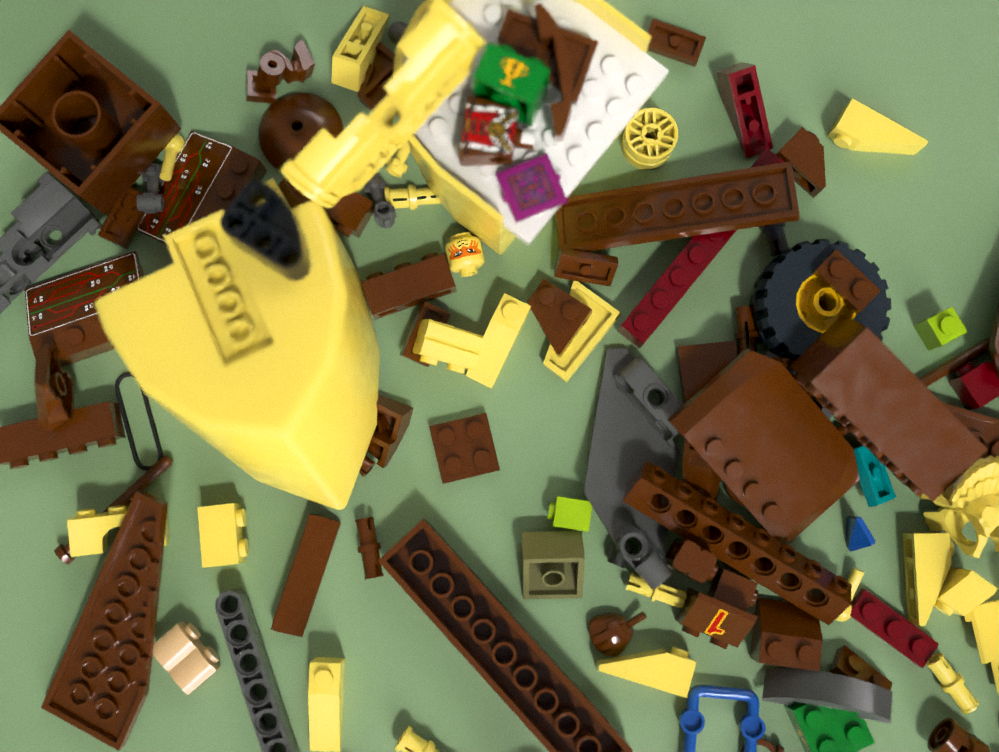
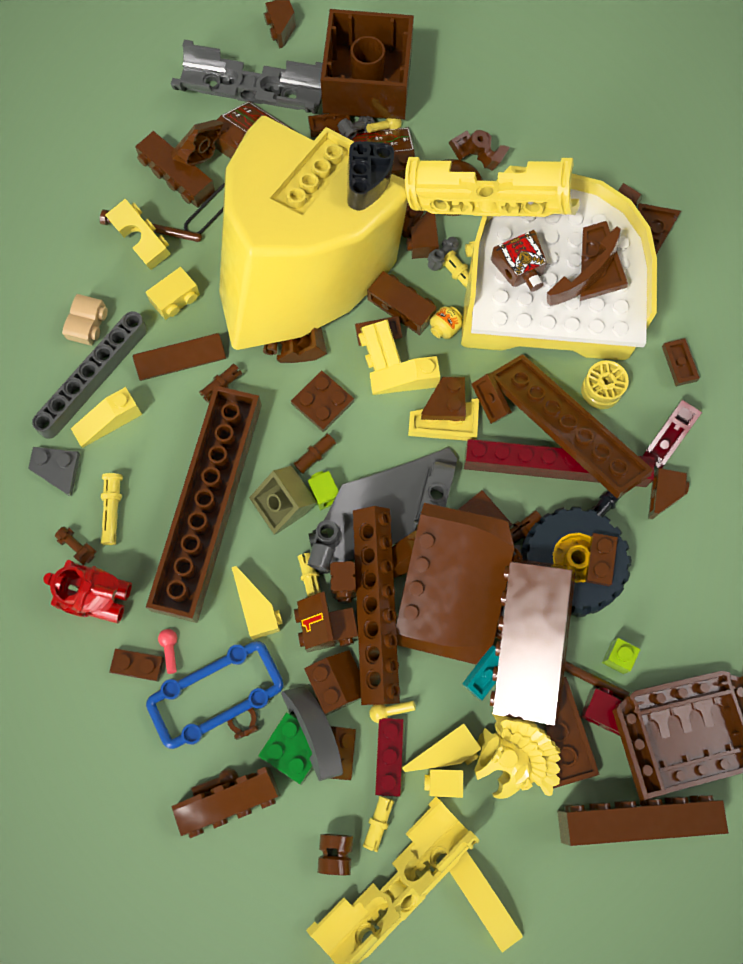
camera: 60 degrees right, 10 degrees down
reddish brown wing [41,490,168,751] -> none
green brick [473,42,550,128] -> none
piece [495,154,568,223] -> none
reddish brown piece [588,611,647,657] -> none
light yellow slope [827,98,928,155] -> none
blue slope [846,516,875,552] -> none
none -> reddish brown pin [293,433,337,474]

